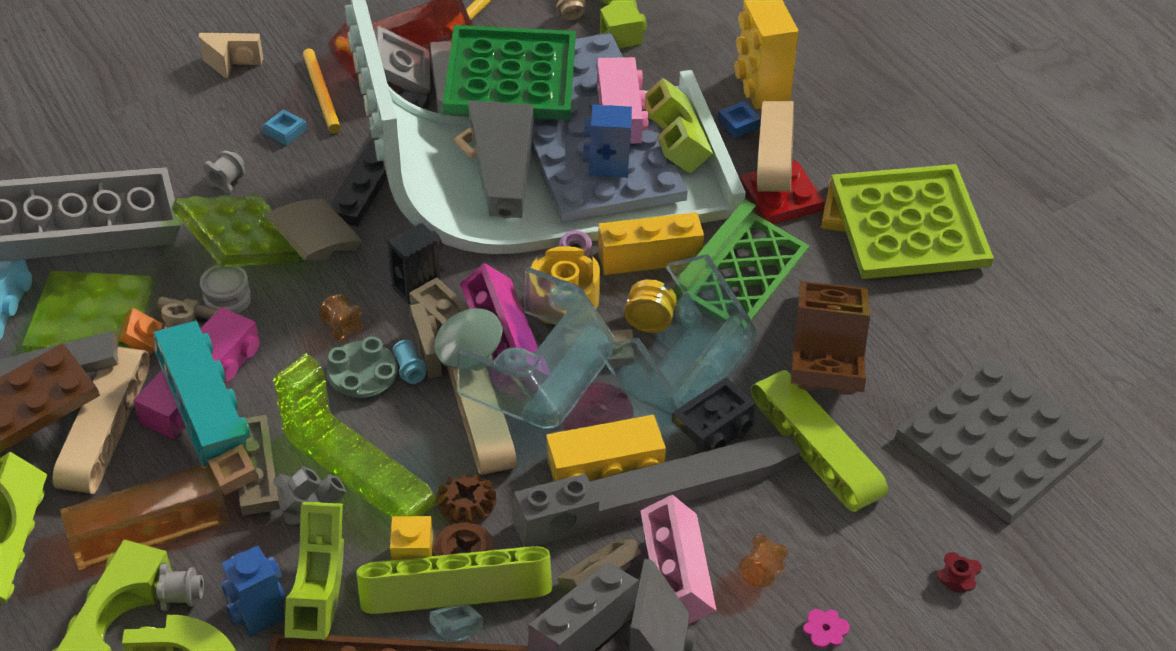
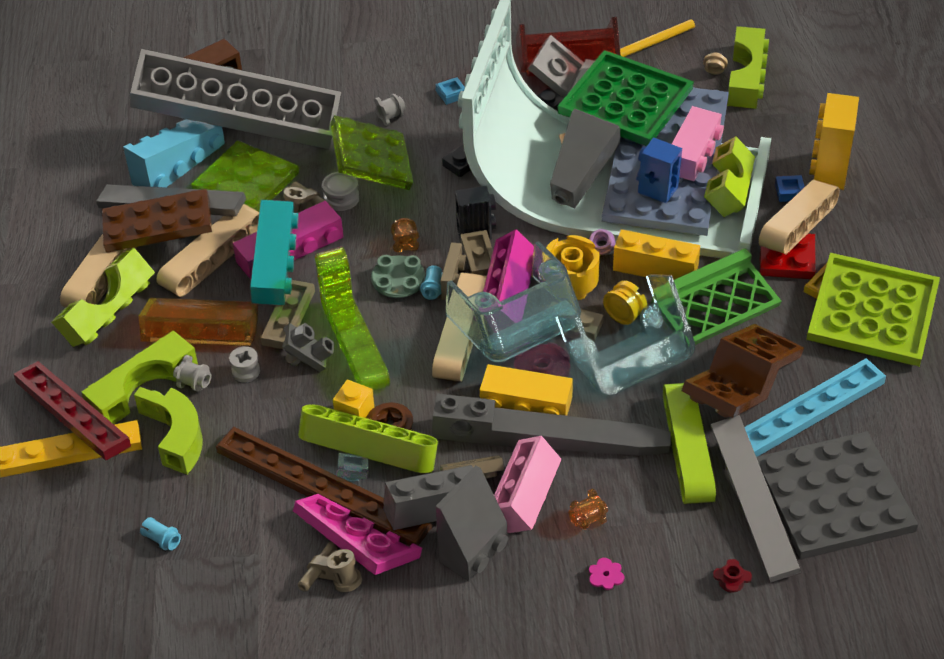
camera: 30 degrees right, 0 degrees up
orange plate [119,308,163,356] -> none
tan slope [198,33,263,79] -> none
medium nougat plate [208,444,259,495] -> none
blue brick [220,546,286,637] -> none
dark tan slope [266,199,362,261] -> none
lime arch [285,502,344,640] -> none
sand green dish [434,308,503,369] -> none
reddish brown gear [436,472,496,523] -> none
black bracket [672,377,756,454] -> none
none -> light grey wheel [229,346,260,382]
none -> light grey tile [711,415,801,583]
none -> medium azure plate [745,358,886,457]

